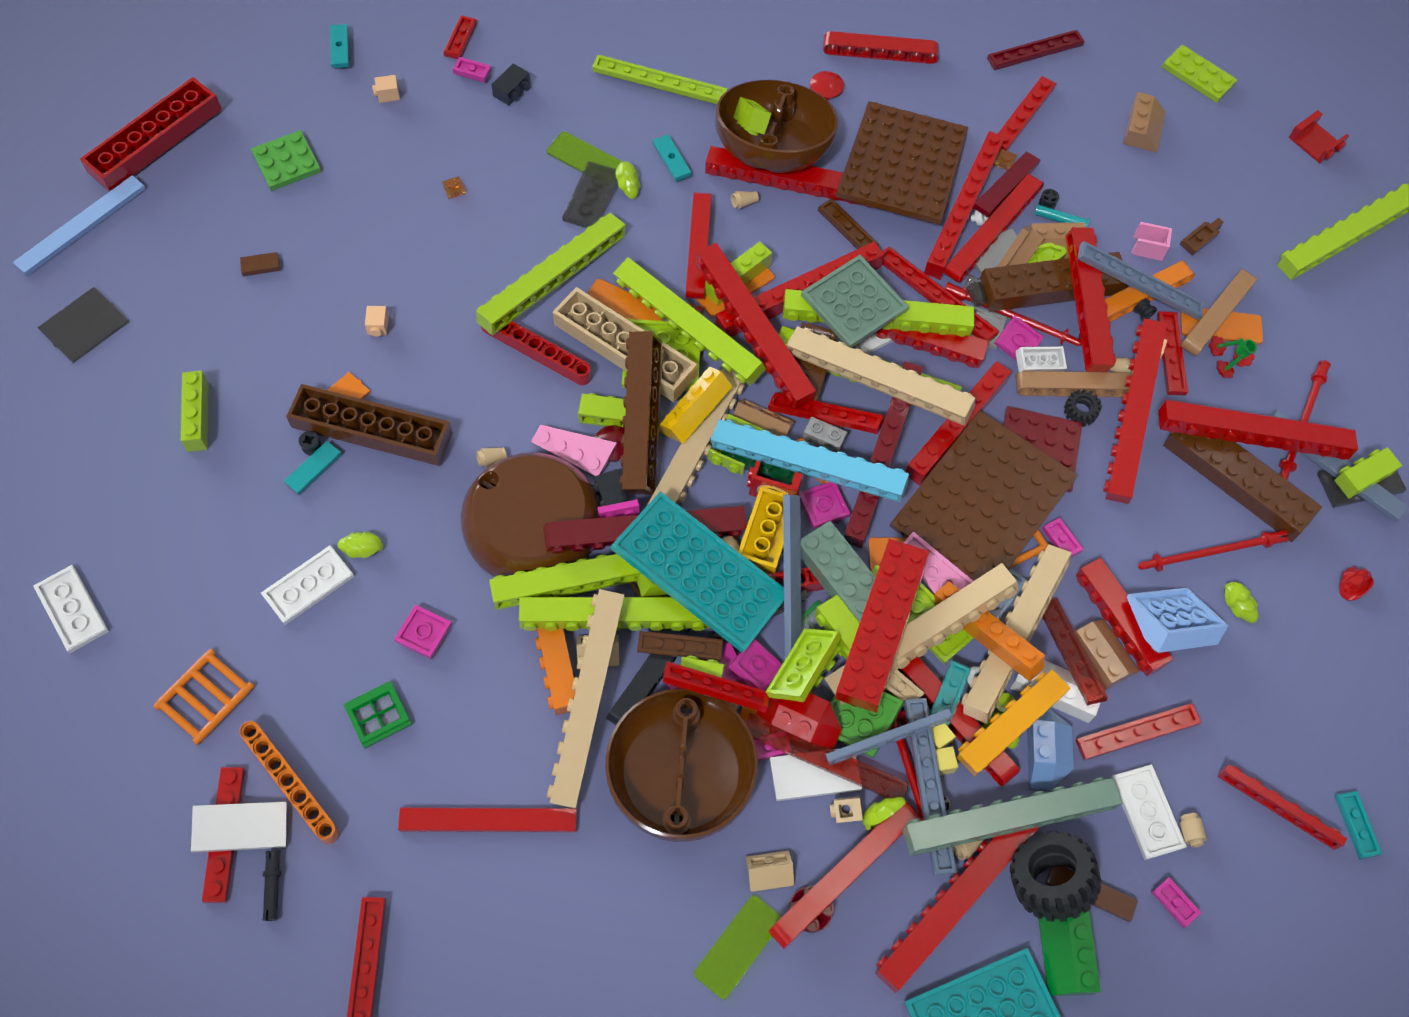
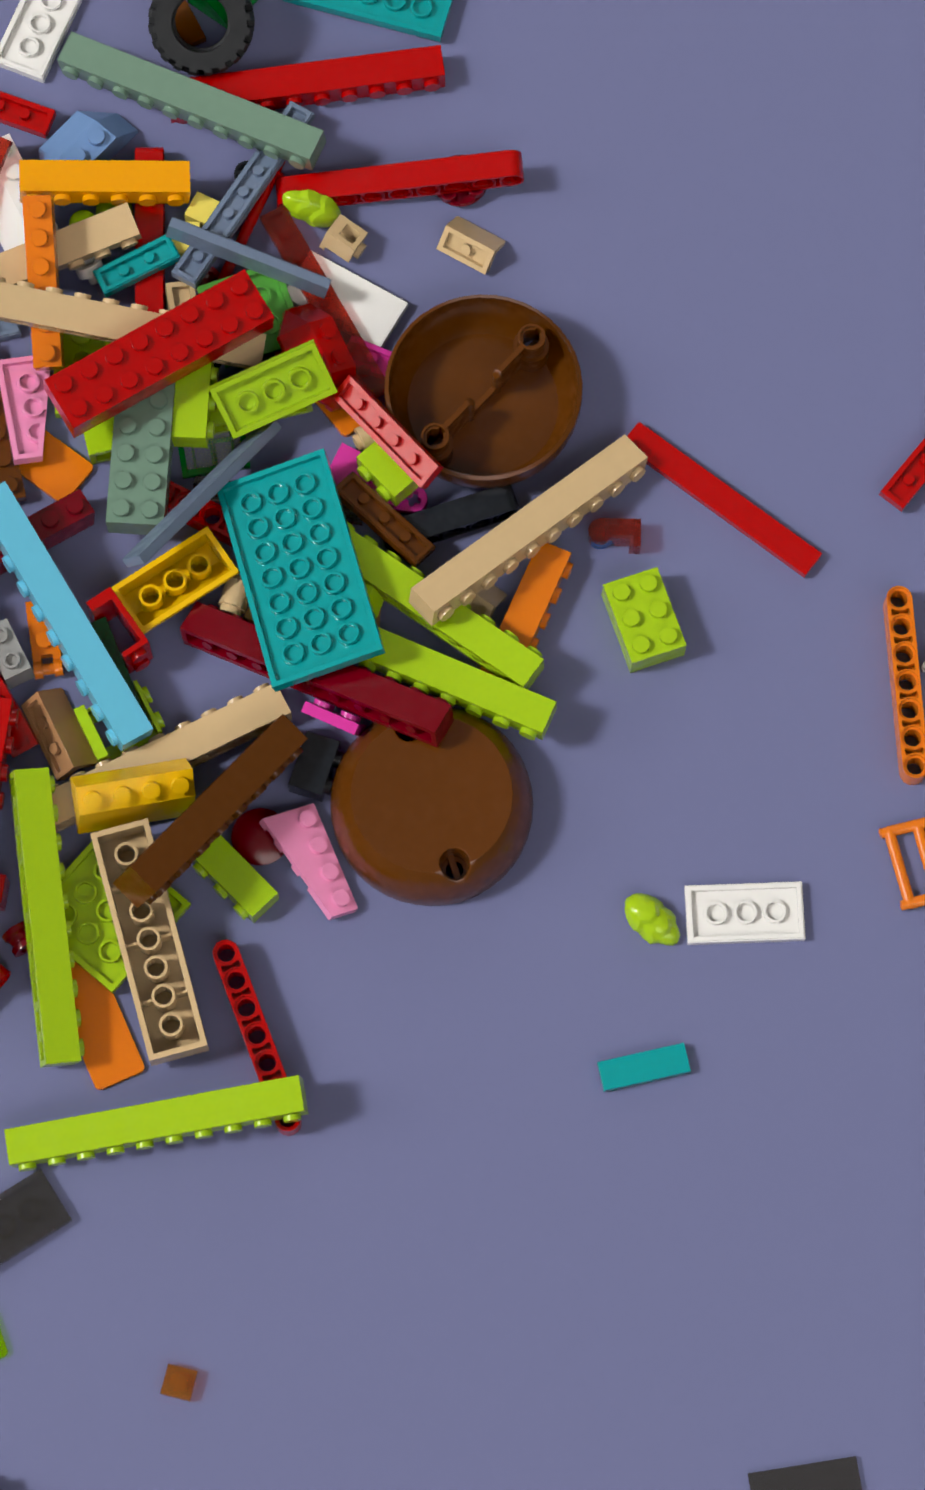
camera: 140 degrees left, 10 degrees up
lime brick [180,371,209,452] -> none
reddish brown tile [240,252,280,276] -> none
reddish brown brick [286,384,453,466] -> none
black wheel [298,431,322,456] -> none
orange piece [327,372,371,399] -> none
green piece [343,681,412,749] -> none
light nougat brick [365,306,389,337] -> none
dark pink plate [394,604,453,660] -> none
tan cone [476,447,507,467] -> none
clear neon green piece [694,895,782,1000] -> none
dark pink plate [729,639,782,690] -> none
dark pink plate [798,482,850,529] -> none
none -> clear red leg [588,518,641,554]
none -> lime brick [601,567,687,673]

